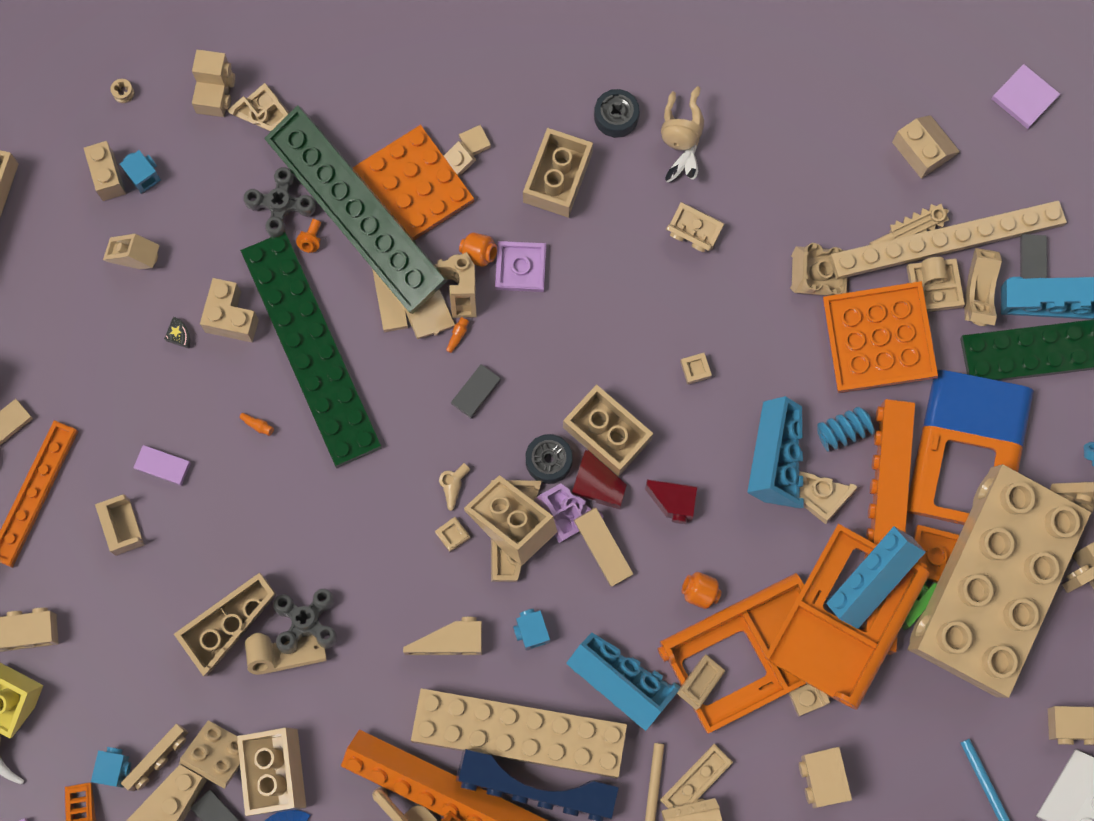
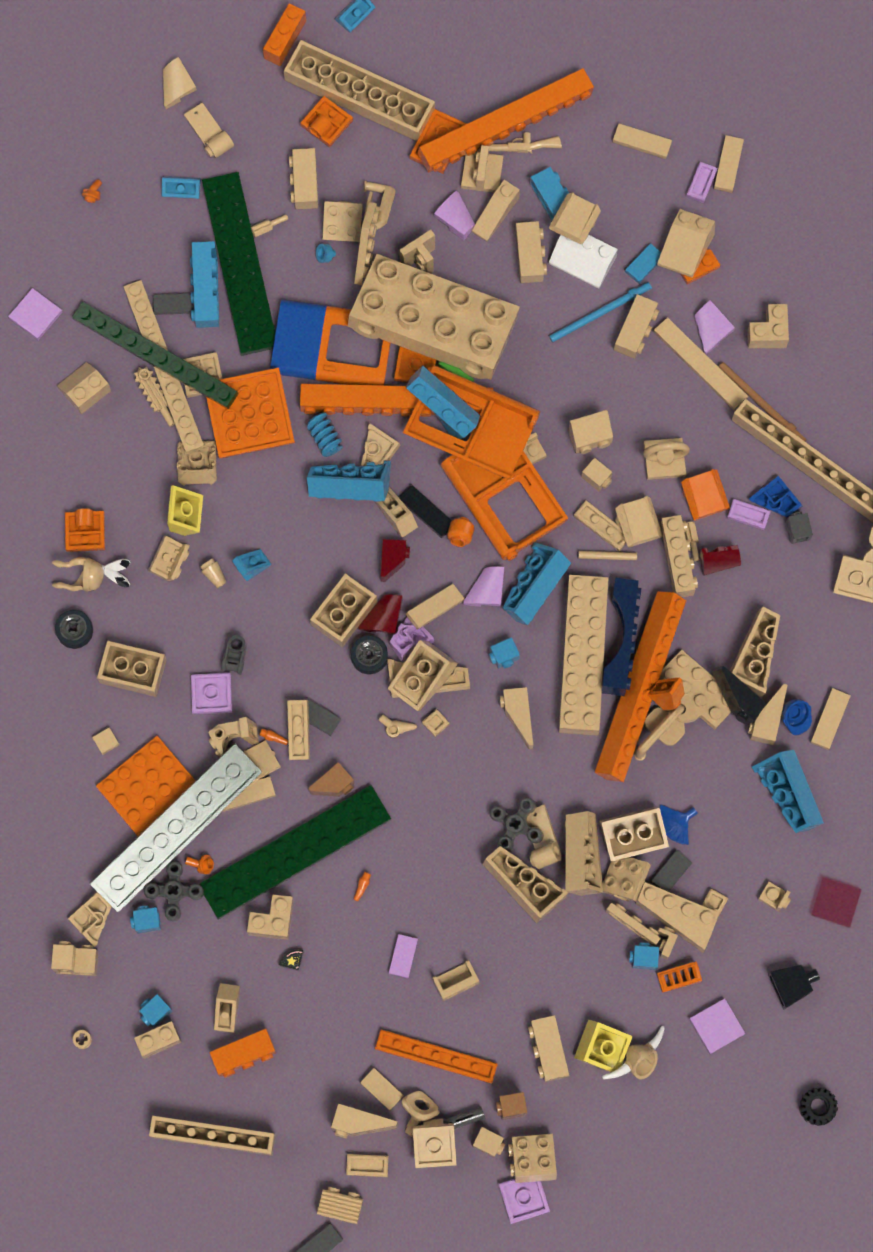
camera: 95 degrees left, 0 degrees up
tan plate [444,141,476,176] -> none
orange head [459,232,497,267] -> none
tan tile [677,654,725,710] -> none
tan plate [680,353,712,385] -> none
tan arch [964,248,1002,326] -> none
none -> orange plate [65,509,105,552]
none -> dark green plate [72,301,239,409]
none -> dark azure brick [130,906,161,934]
none -> light yellow slope [167,485,203,536]
none -> tan cone [200,559,227,589]
none -> orange brick [209,1029,276,1078]
none -> dark grey piece [221,635,247,675]
none -> dark azure slope [232,549,271,581]
none -> tan plate [287,700,310,760]
none -> medium nougat slope [308,762,355,797]
none -> tan slope [375,487,418,538]
none -> black tile [399,485,452,538]
none -> lavender slope [463,567,504,607]
none -> tan wedge [565,811,603,896]
none -> tan brick [581,458,612,492]
none -> tan bracket [658,926,678,960]

